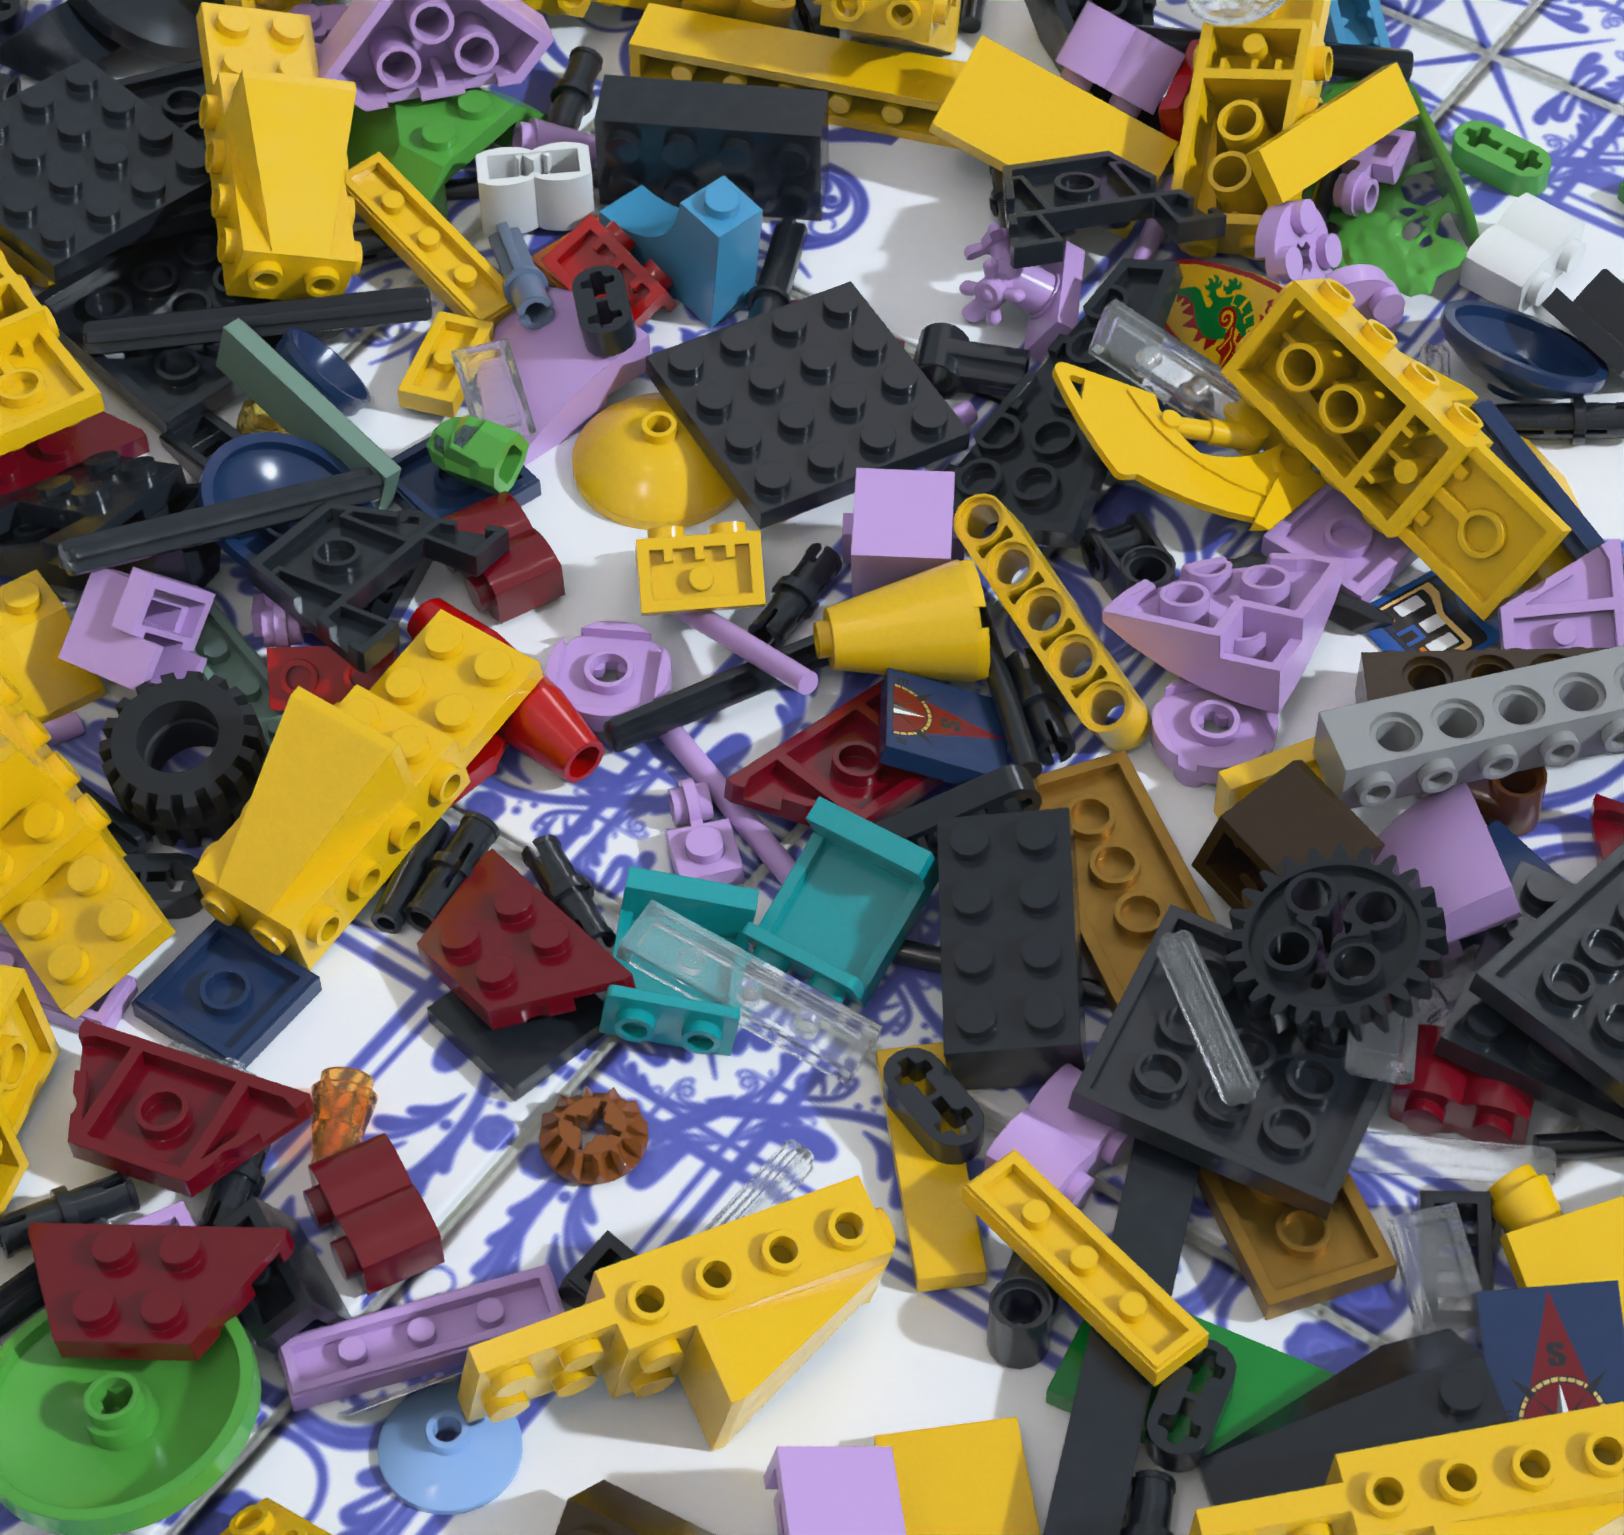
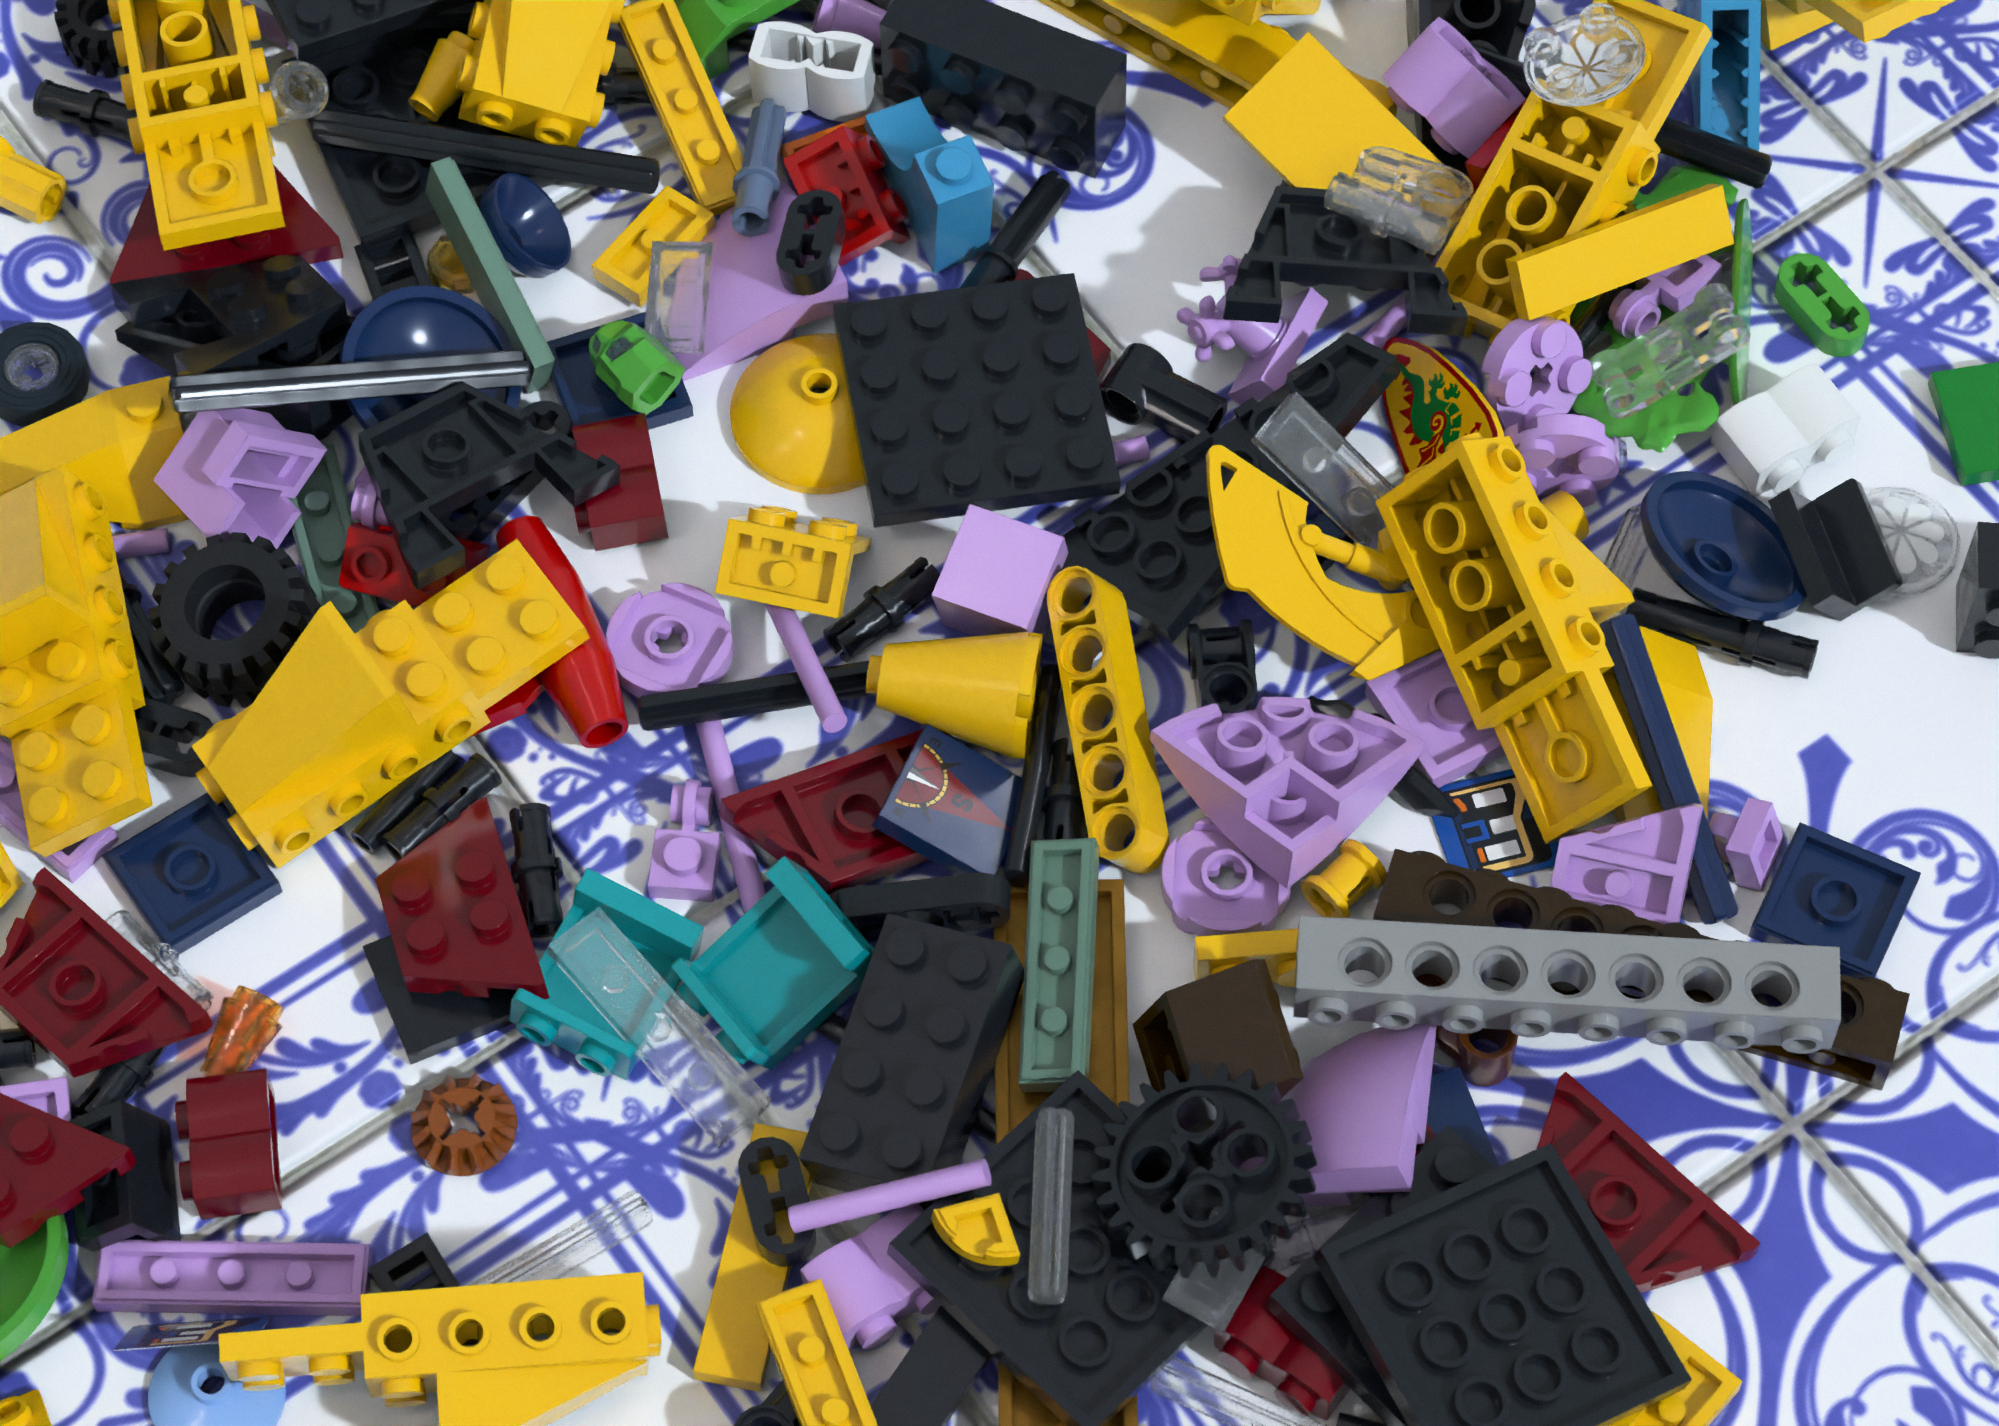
camera: 20 degrees right, 10 degrees up
none -> clear cone [269,61,329,125]
none -> yellow cone [408,31,475,122]
none -> lavender bar [788,1159,991,1233]
none -> yellow tile [931,1193,1020,1266]
none -> sand green tile [1018,838,1100,1093]
none -> yellow bush [1301,839,1387,918]
none -> clear pin [1324,171,1451,255]
none -> clear piece [1351,146,1474,225]
none -> clear plate [1590,283,1751,419]

